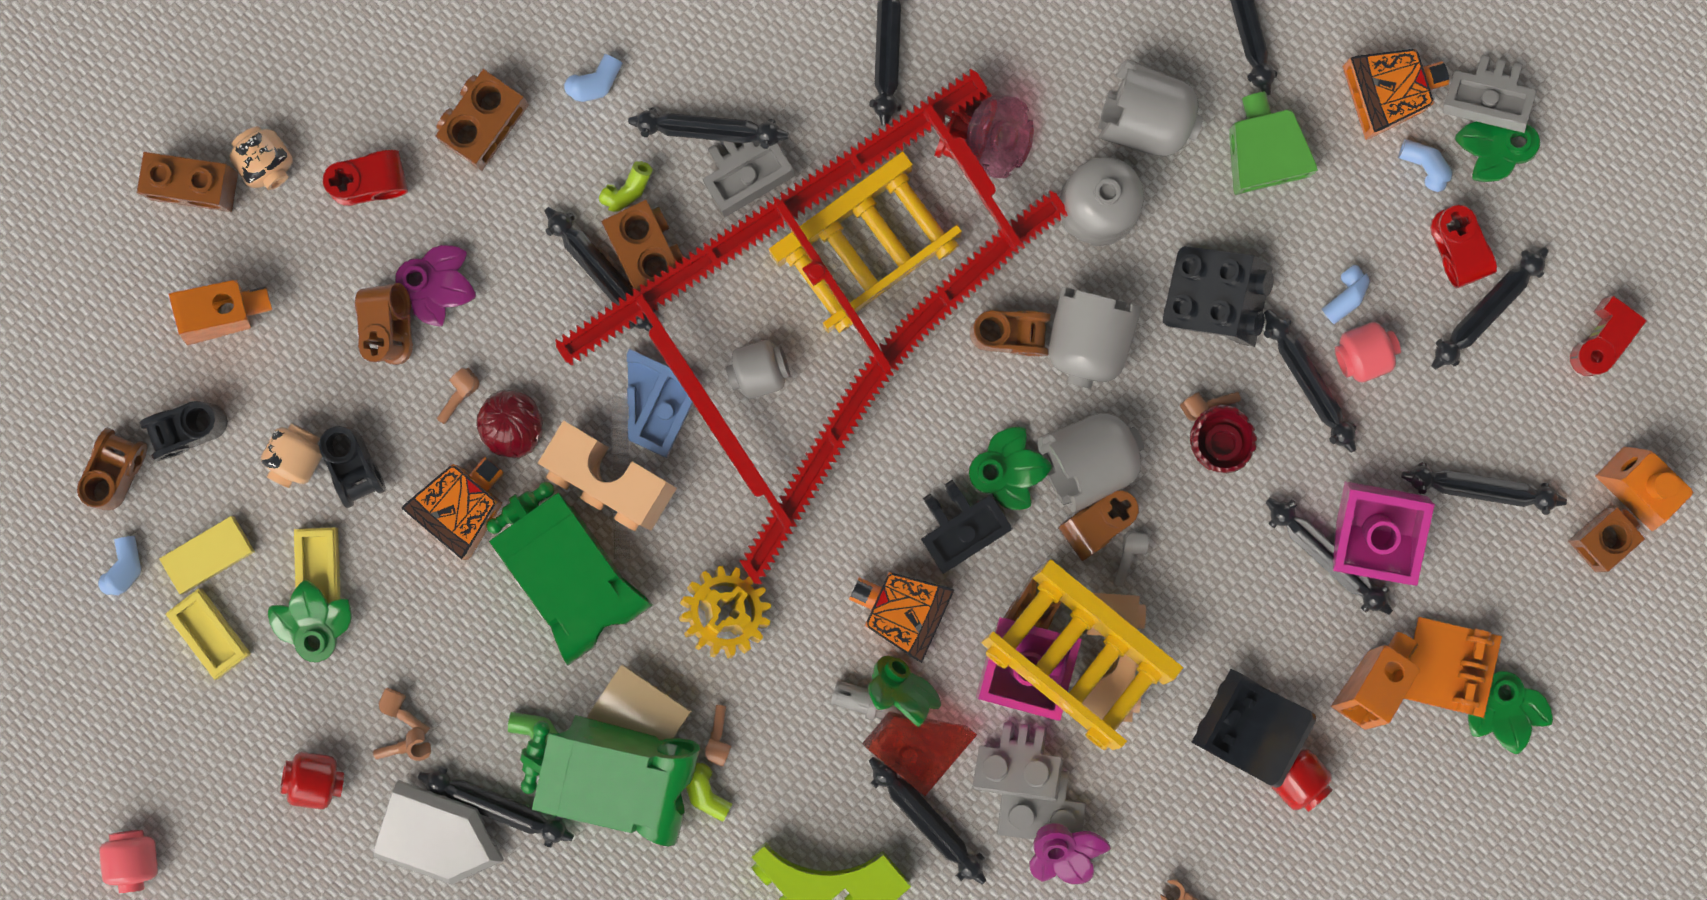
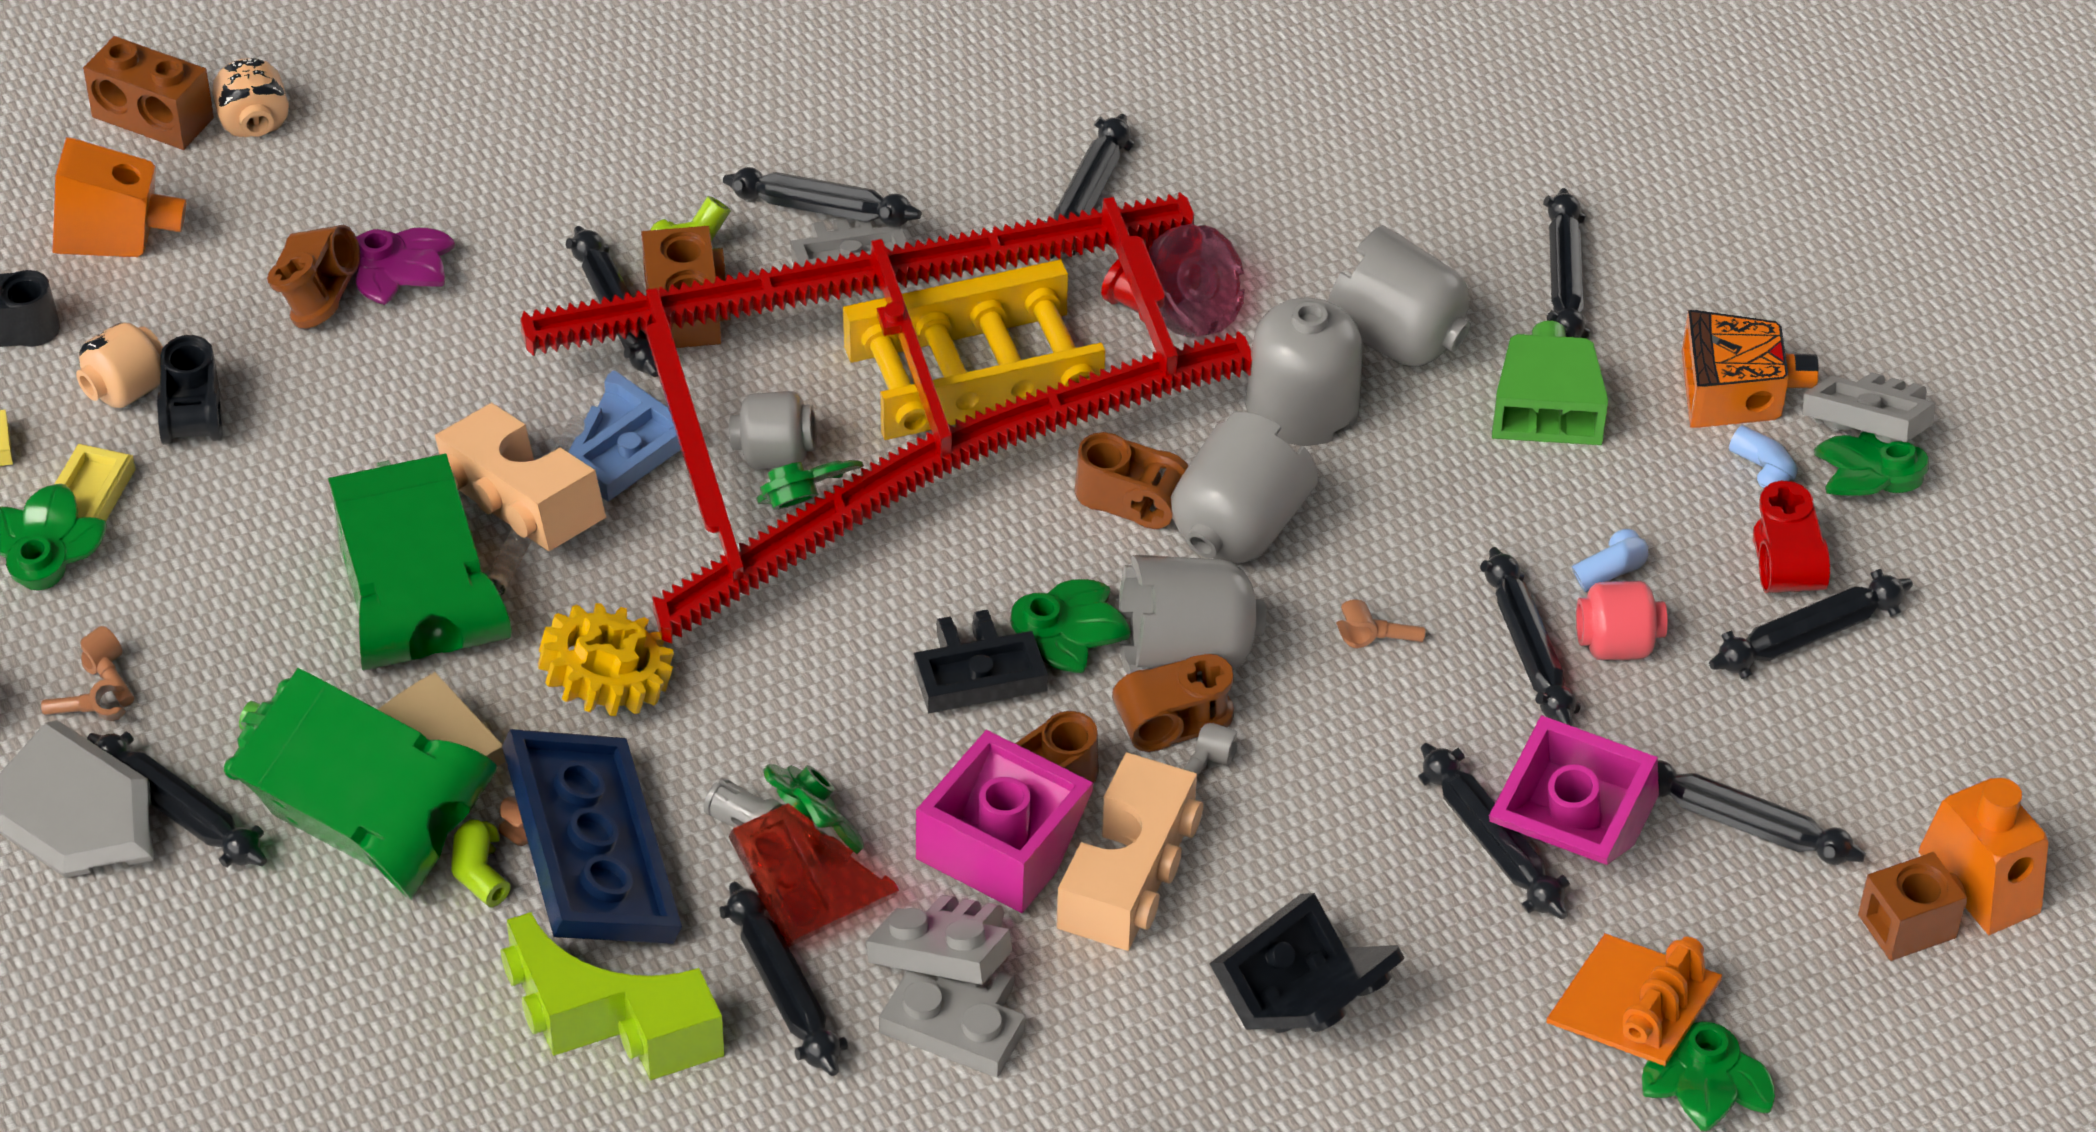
camera: 15 degrees right, 40 degrees down
red piece [323,150,408,206] -> none
torso [401,457,504,560] -> none
dark orange brick [435,69,529,171] -> none
nougat hand [437,368,479,424] -> none
dark red hair [476,390,543,459] -> none
light blue arm [564,54,623,102] -> none
torso [849,572,954,663] -> none
yellow fence [981,559,1184,750] -> none
magenta plate [1029,823,1111,884] -> none
black bracket [1163,246,1274,347] -> none
dark red hair [1190,405,1257,474] -> none
red head [1271,749,1333,812] -> none
orange torso [1331,632,1419,730] -> none
red leg [1570,296,1647,376] -> none
none -> dark blue plate [502,729,682,944]
none -> green plate [756,460,864,510]

